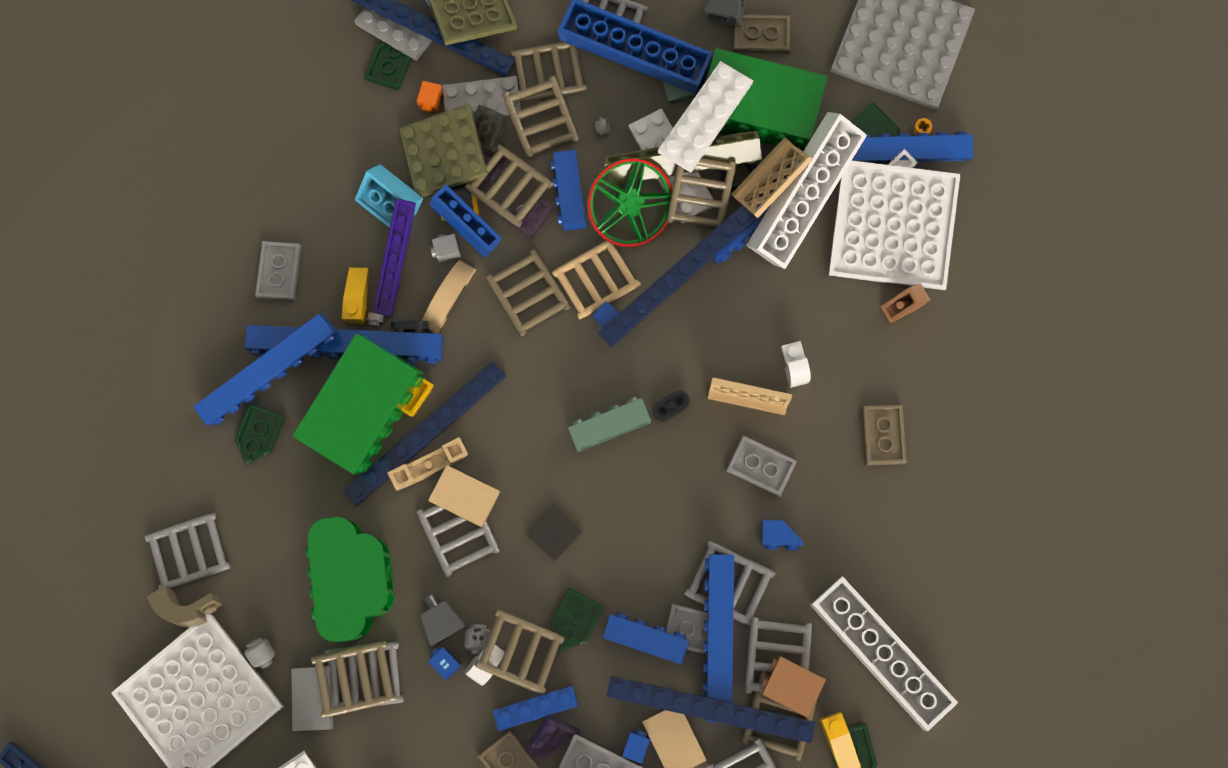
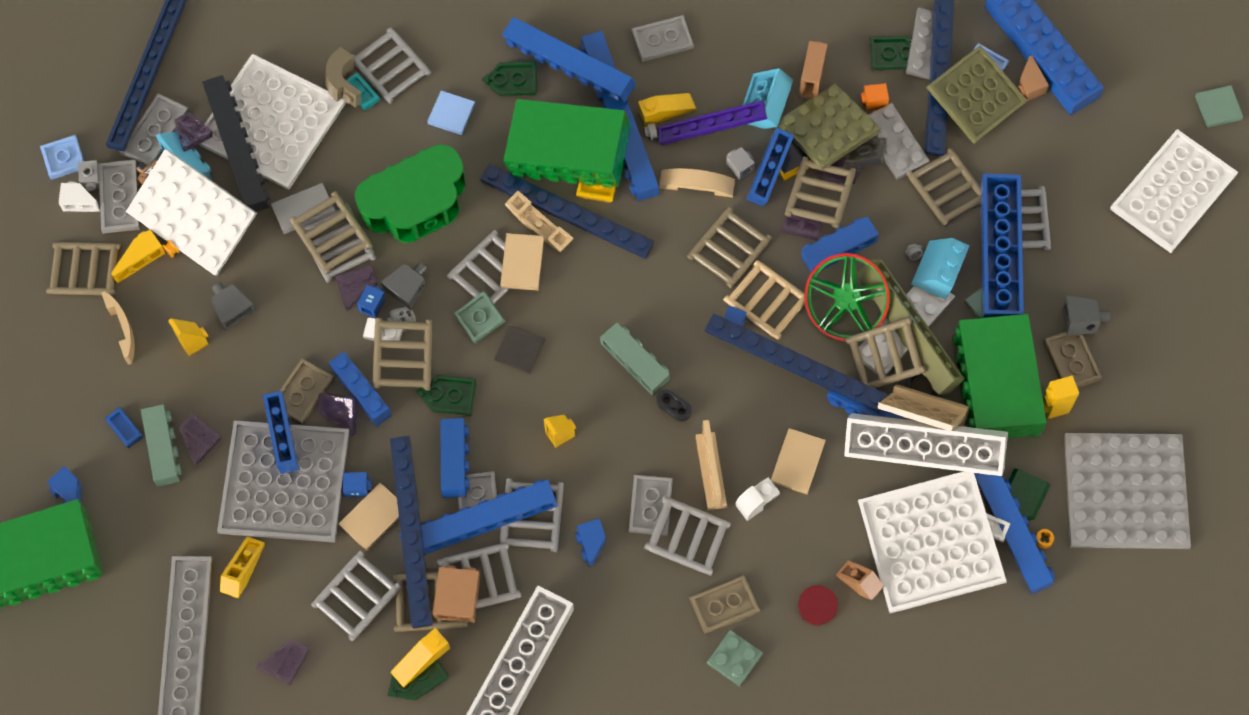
camera: 65 degrees right, 10 degrees down
light grey head [244,637,276,669] -> none
black plate [391,321,429,333] -> none
dark tan bar [503,76,579,159] -> none
white plate [658,61,753,172] -> none
none -> black brick [202,75,270,212]
none -> clear purple wing [335,265,377,311]
none -> teal plate [346,73,380,111]
none -> light blue tile [427,91,475,135]
none -> sand green tile [454,291,506,344]
none -> yellow slope [544,414,576,448]
none -> light grey bar [644,496,731,576]
none -> sand green plate [707,630,763,687]
none -> tan tile [771,428,826,495]
none -> dark red tile [798,585,838,626]
none -> medium nougat brick [799,41,827,99]
none -> medium azure slope [911,238,970,300]
none -> yellow brick [1043,375,1079,419]

